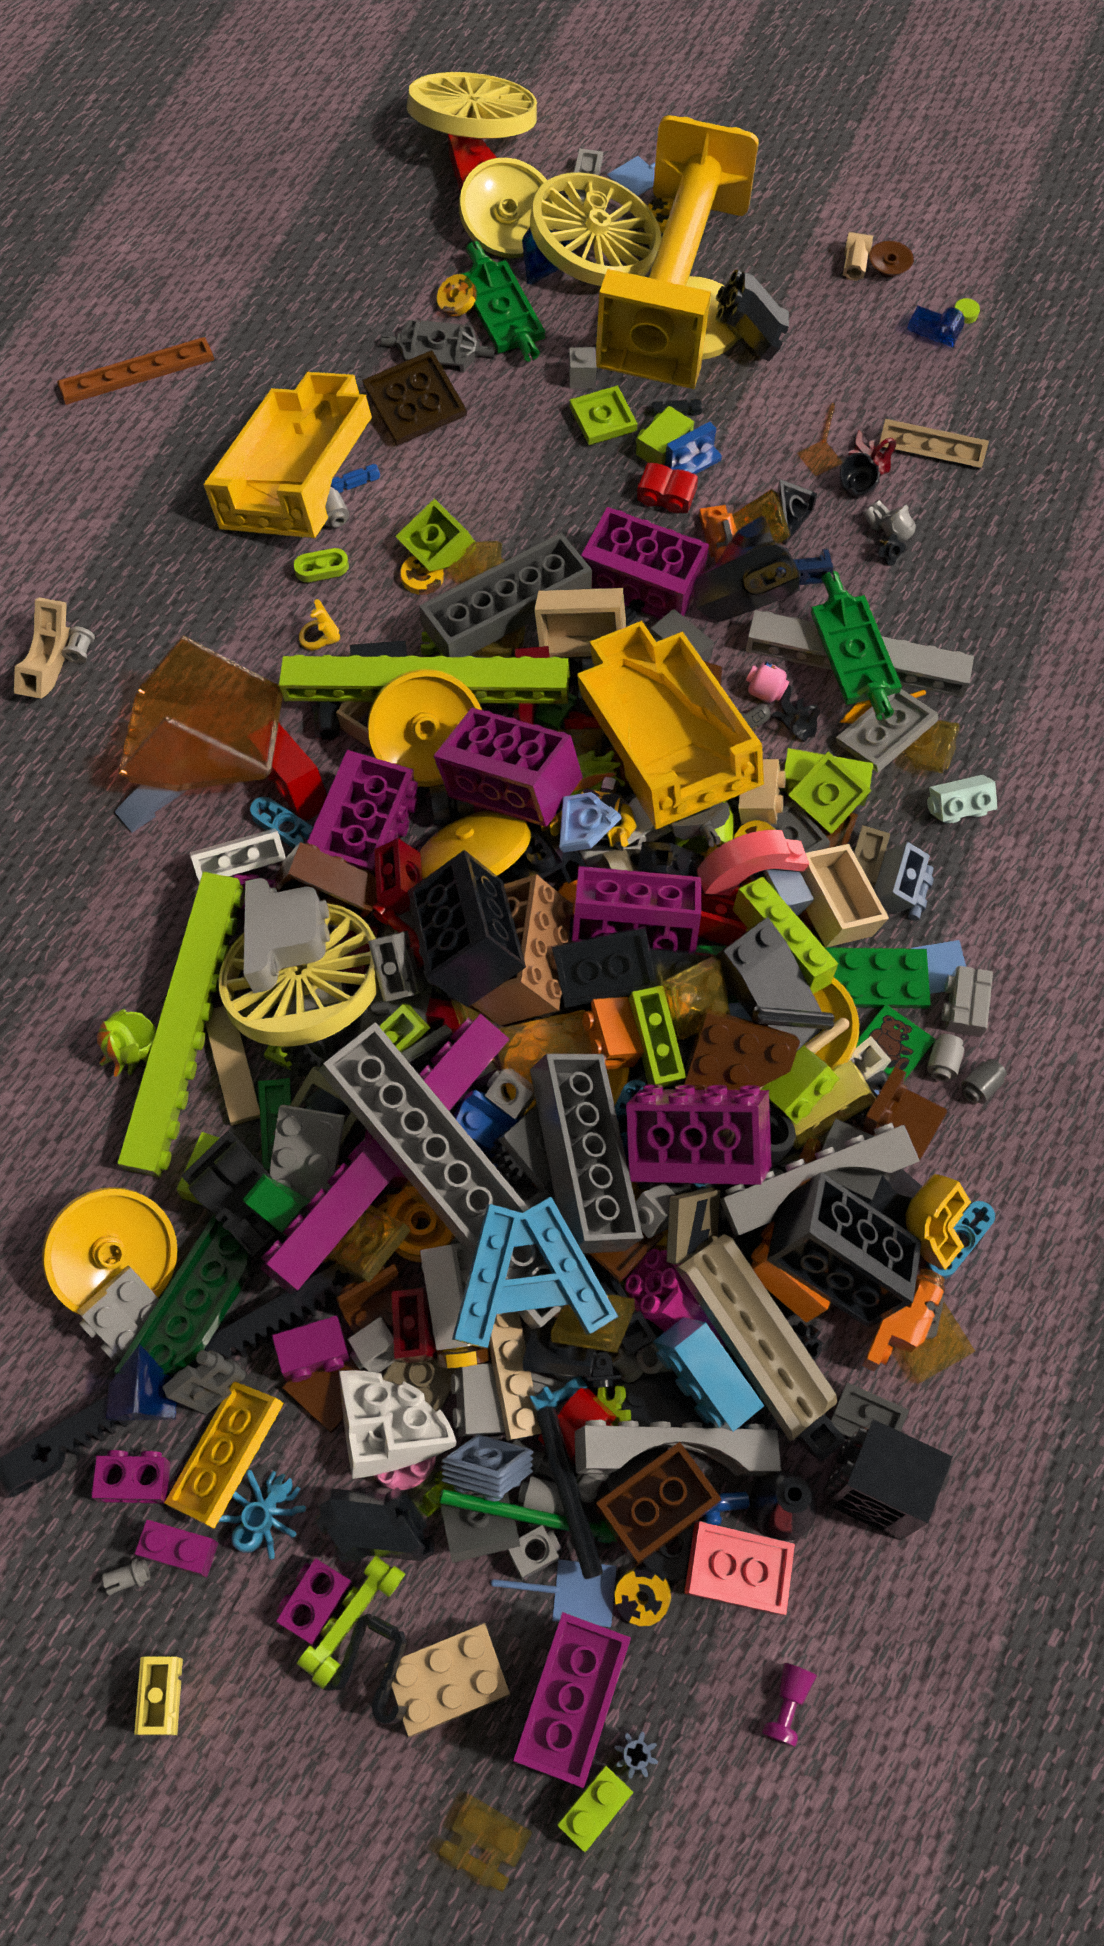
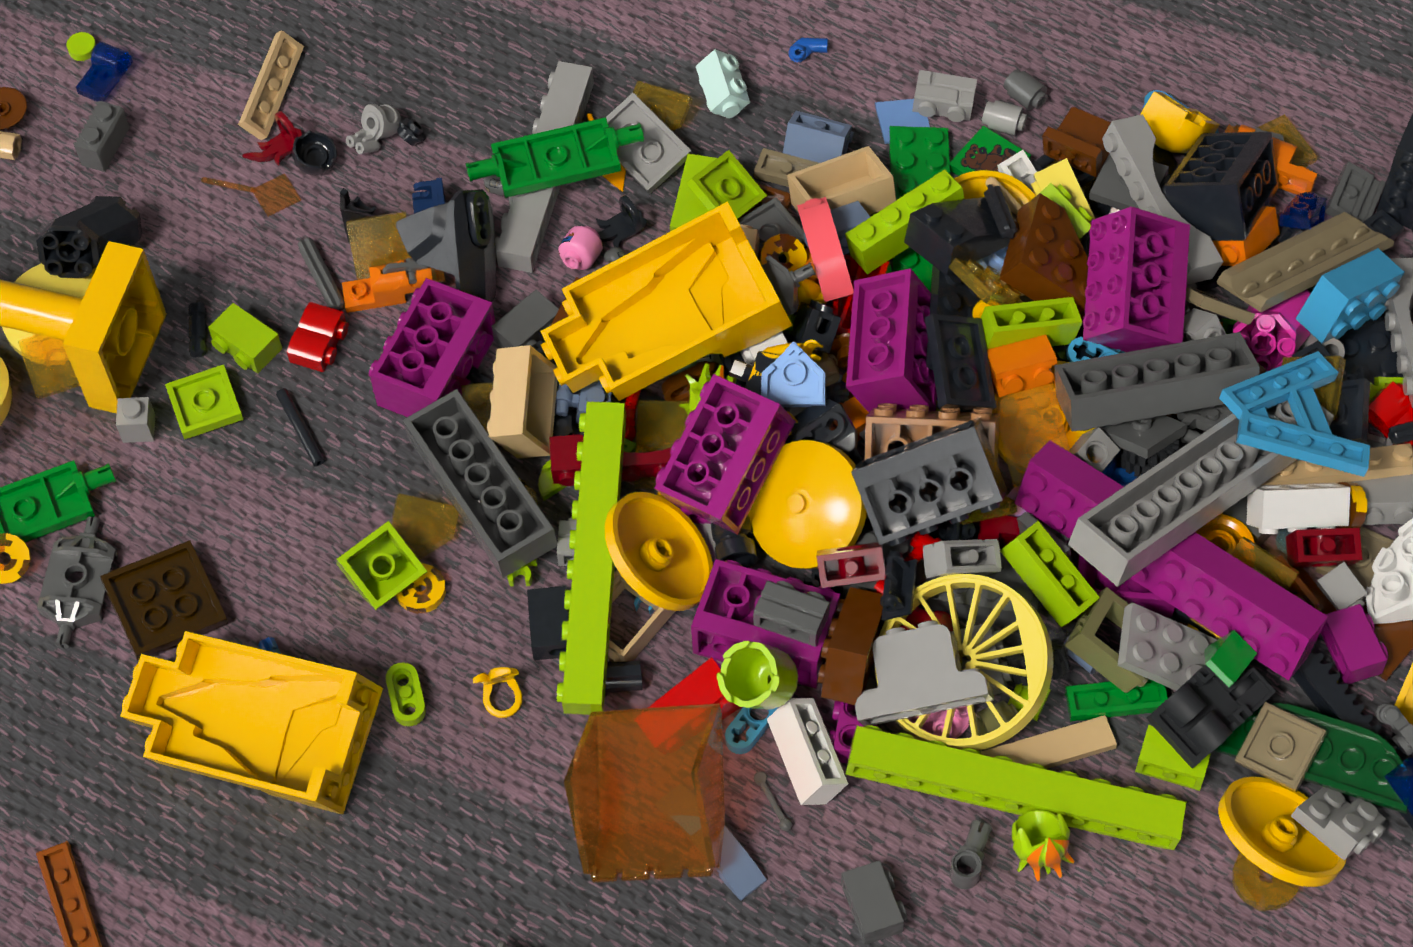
camera: 85 degrees left, 5 degrees down
dark azure arm [529,1376,587,1410] -> none
blue bracket [665,421,722,474] -> none
none -> dark grey brick [73,101,130,172]
none -> black piece [276,388,325,467]
none -> dark grey axle [298,238,345,310]
none -> lime cylinder [717,641,798,710]
none -> dark grey brick [753,581,830,647]
none -> dark grey hinge [754,771,792,832]
none -> blue arm [788,38,828,62]
none -> dark grey brick [841,860,907,945]
none -> black hinge [880,551,918,621]
none -> dark grey pin [950,820,992,890]
none -> dark tan tile [1235,702,1327,792]
none -> clear blue plate [1280,192,1327,230]

